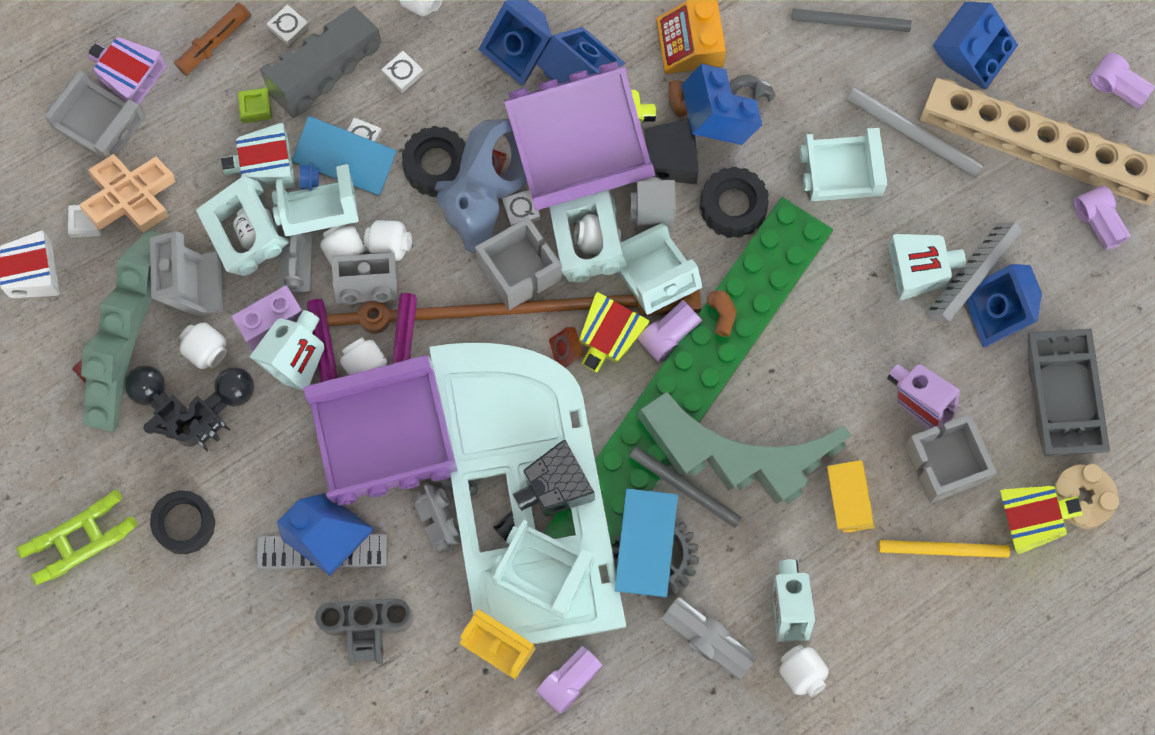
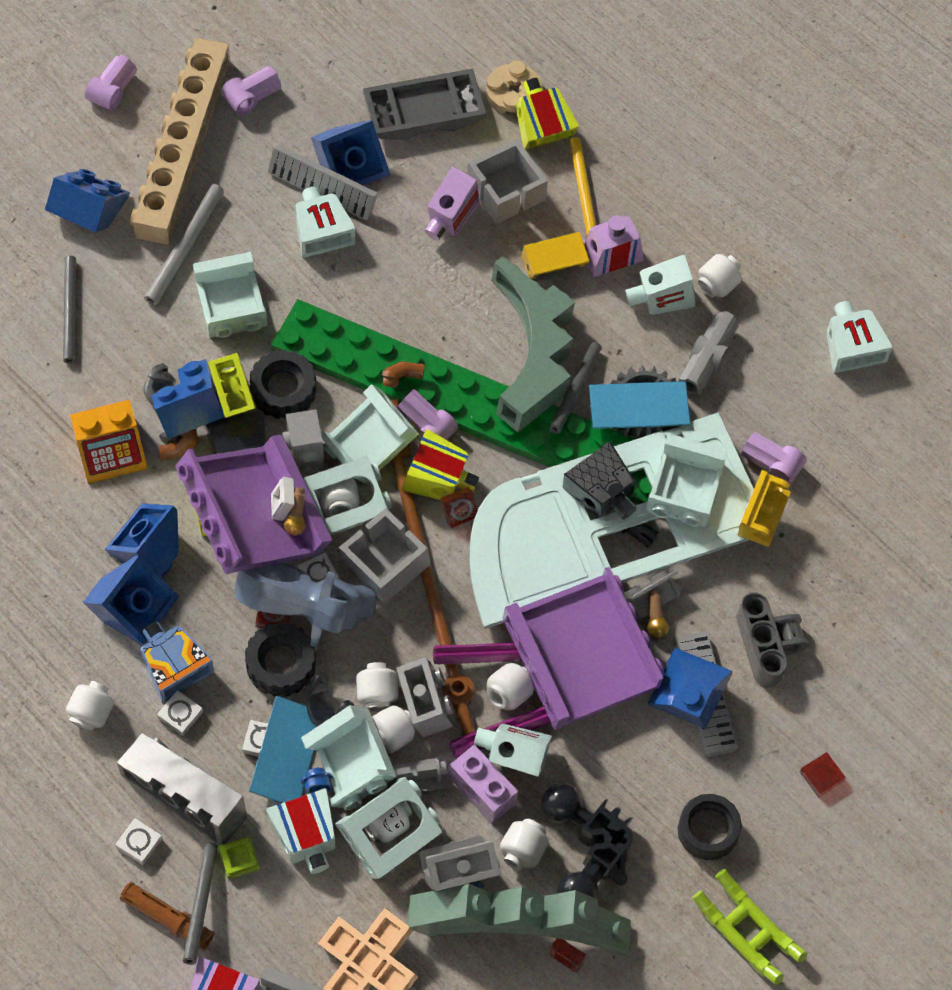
camera: 105 degrees left, 10 degrees down
none -> torso [141,622,215,704]
none -> dark grey piece [183,843,218,965]
none -> neon yellow torso [208,353,256,418]
none -> white tile [271,477,294,521]
none -> piece [284,487,306,536]
none -> black helmet [307,672,354,727]
none -> lavender torso [584,215,643,278]
none -> piece [647,590,669,639]
none -> clear red tile [799,752,846,798]

